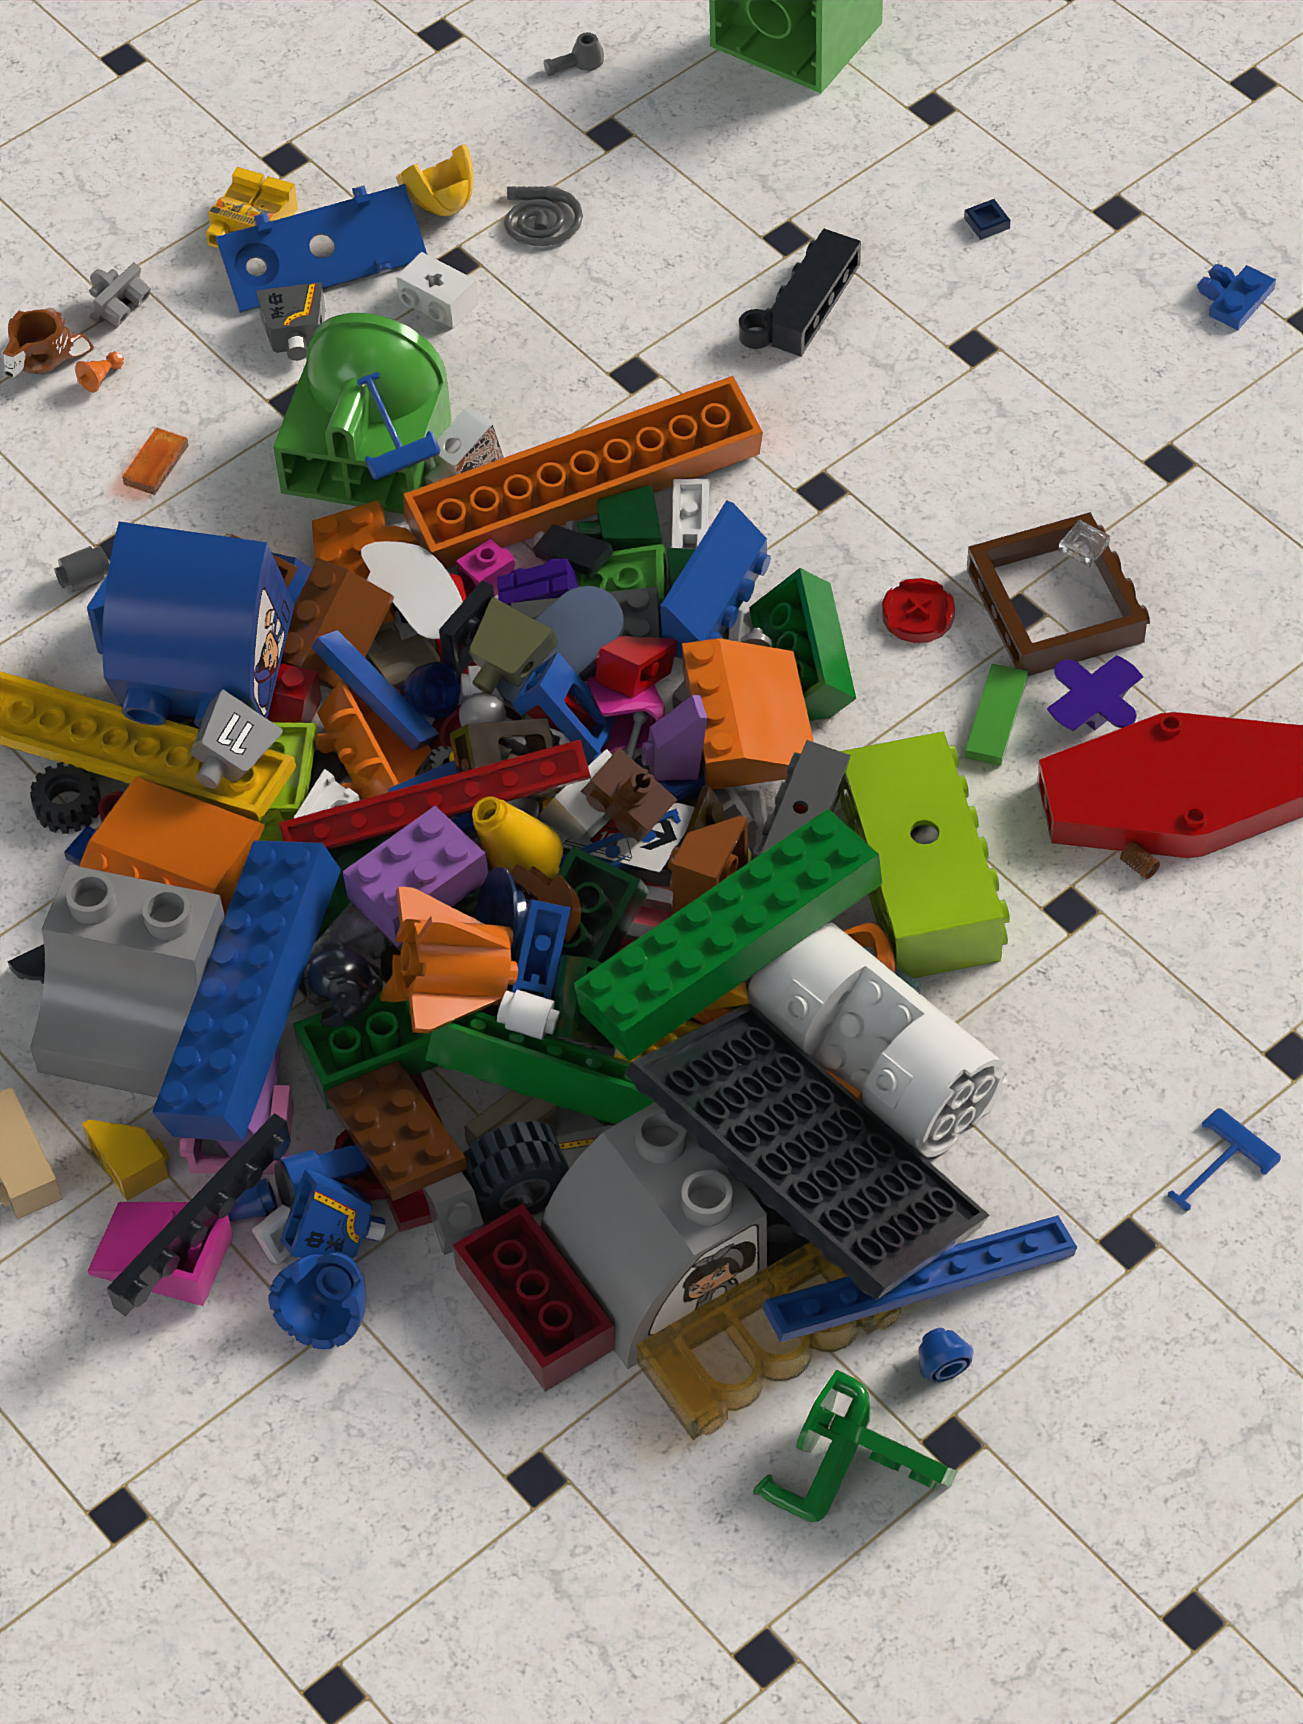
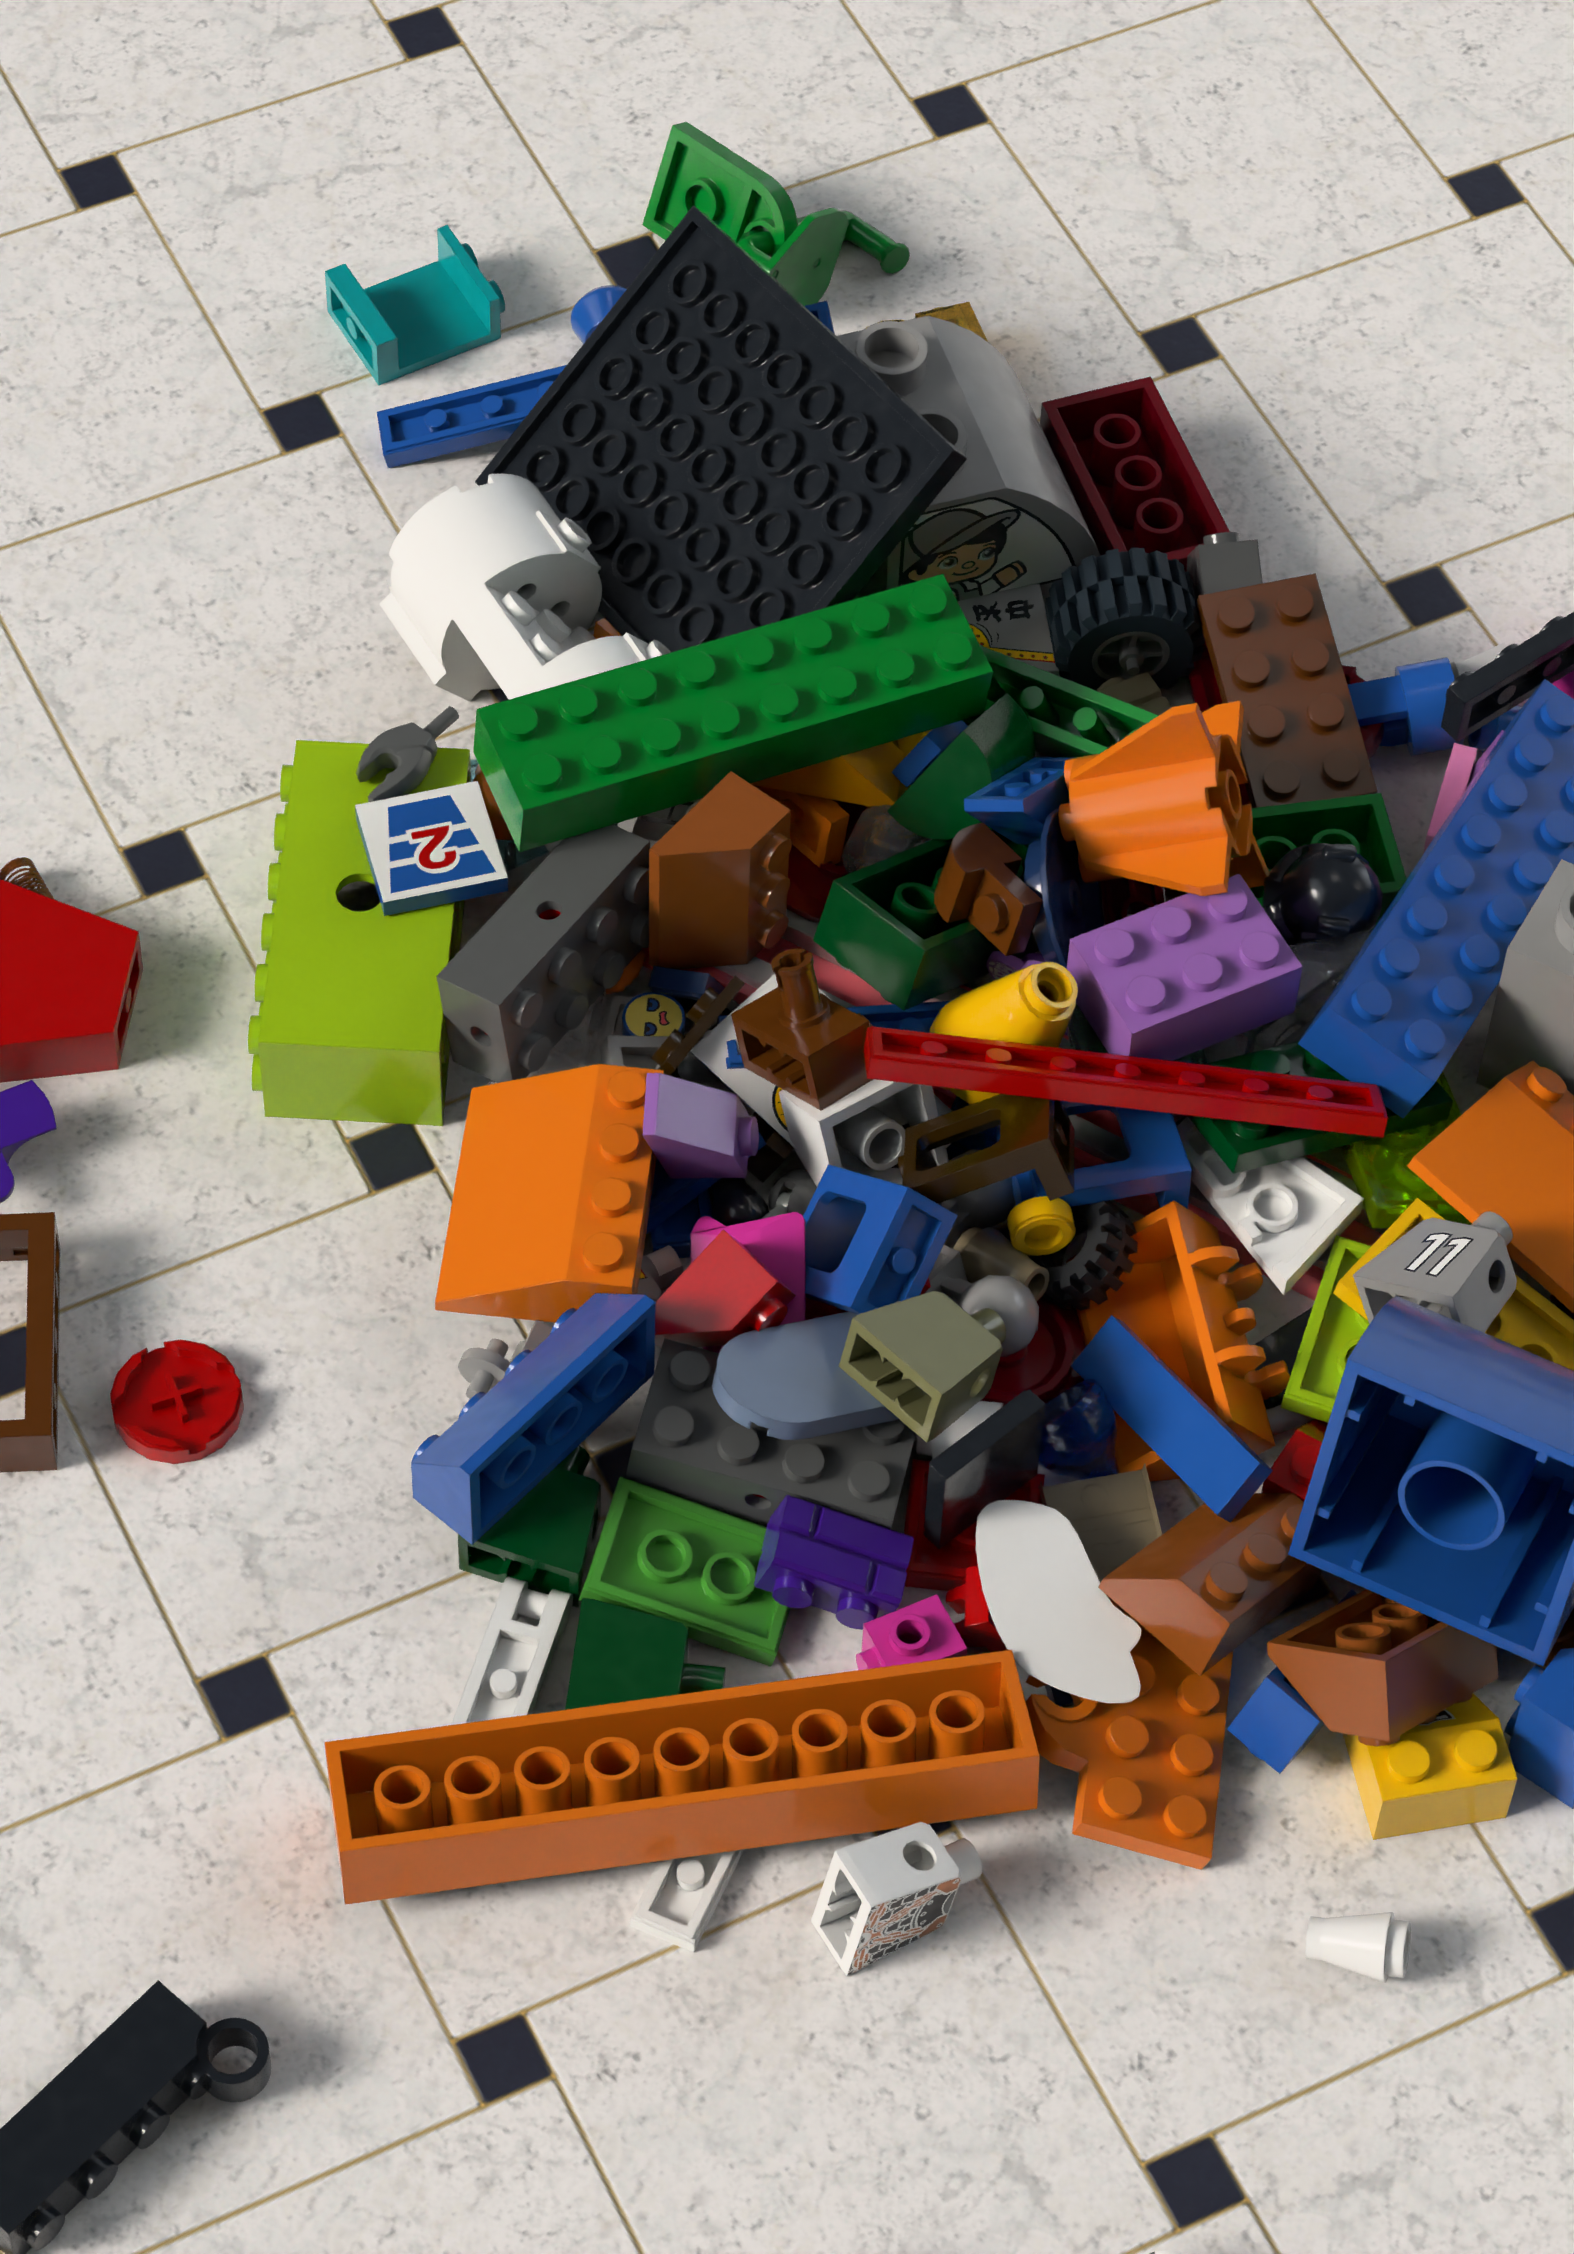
camera: 170 degrees left, 0 degrees up
clear orange tile [122,427,189,495] -> none
blue hair [268,1252,366,1350] -> none
bright green piece [273,313,452,514] -> none
blue torso [280,1169,386,1259] -> none
blue piece [357,372,441,480] -> none
white brick [497,990,560,1040] -> none
black tile [533,524,613,577] -> none
green slope [749,568,857,721] -> none
bright green tile [965,664,1028,766] -> none
blue piece [1168,1108,1281,1211] -> none
none -> teal panel [325,225,505,385]
none -> tile [355,781,508,916]
none -> dark grey hand [356,706,459,802]
none -> white cone [1305,1912,1411,1983]

